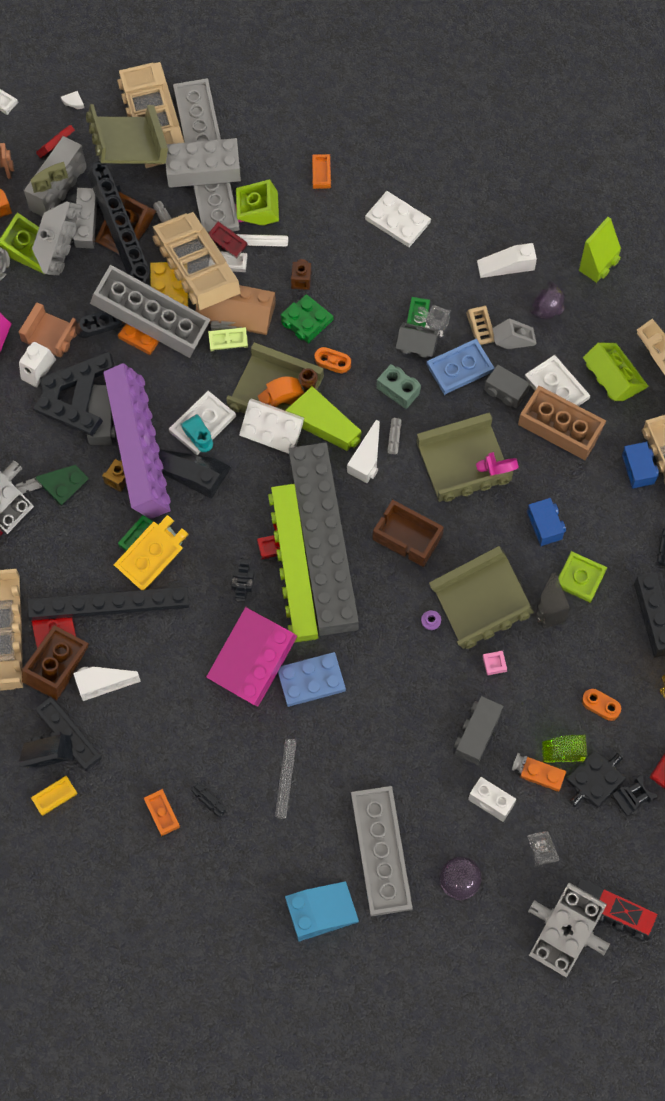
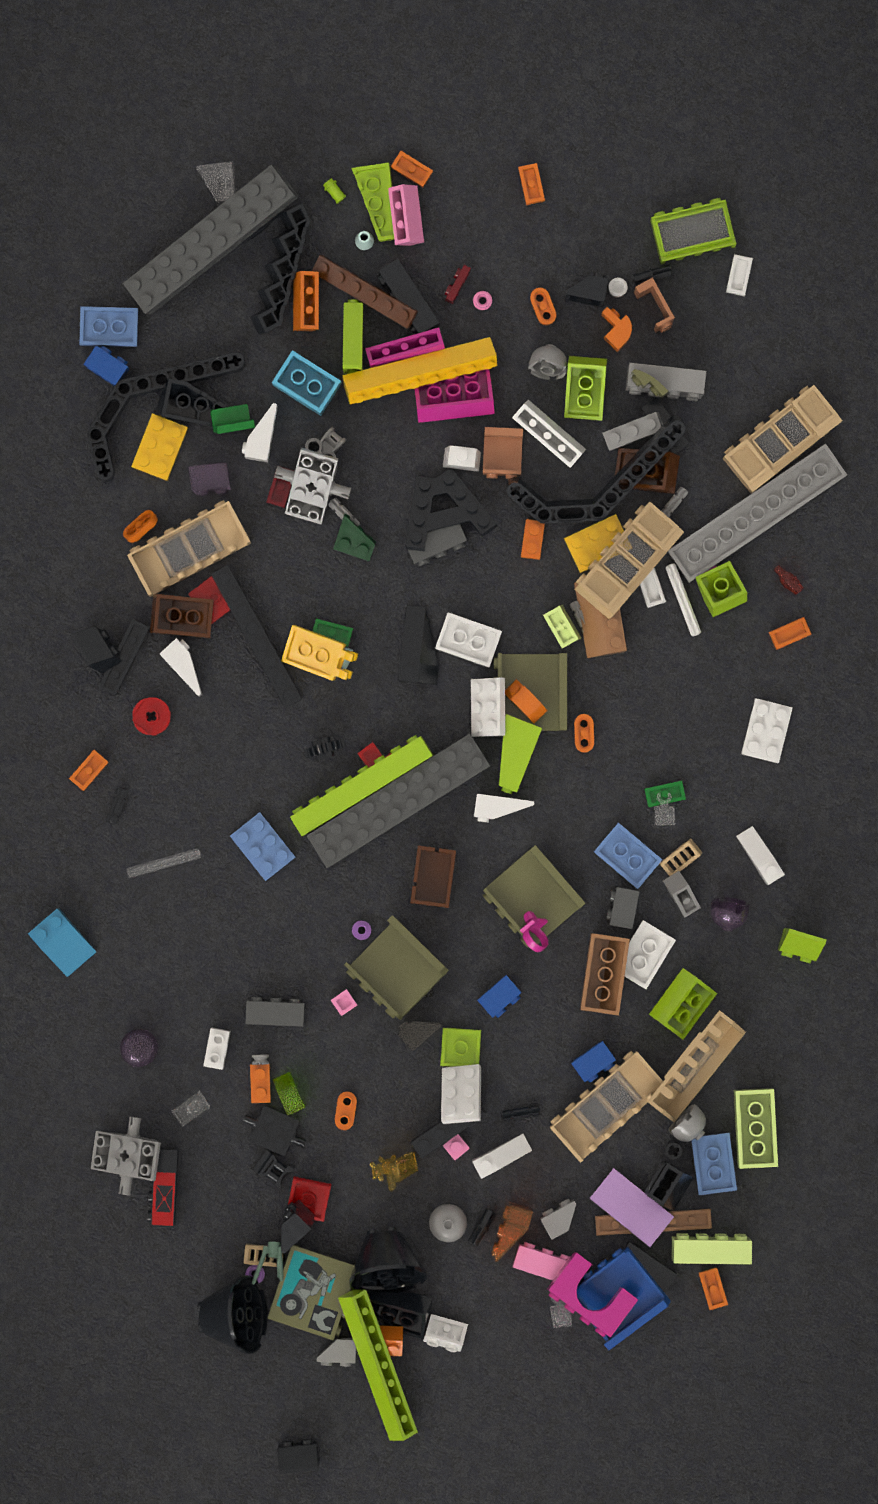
camera: 65 degrees right, 20 degrees up
yellow tile [31,776,77,816] -> none
light grey slope [32,201,82,276] -> none
red plate [36,125,75,158] -> none
white tile [61,91,84,109] -> none
olive panel [86,104,168,164] -> none
light grey brick [90,265,211,358] -> none
pearl gold brick [102,459,126,492] -> none
medium lavender brick [104,363,171,519] -> none
light grey brick [166,138,241,187] -> none
teal piece [181,414,213,452] -> none
dark pink slope [206,607,298,706] -> none
dark red plate [208,221,248,259] -> none
green plate [281,294,334,344] -> none
reddish brown brick [291,259,312,290] -> none
reddish brown cone [299,368,318,392] -> none
light grey plate [351,786,413,916] -> none
sand green brick [377,364,421,409] -> none
light grey axle [388,418,401,455] -> none
dark grey brick [396,322,439,358] -> none
none -> red plate [132,697,171,736]
none -> white plate [441,1064,481,1124]
none -> white brick [512,400,586,468]
none -> clear red piece [774,565,804,594]

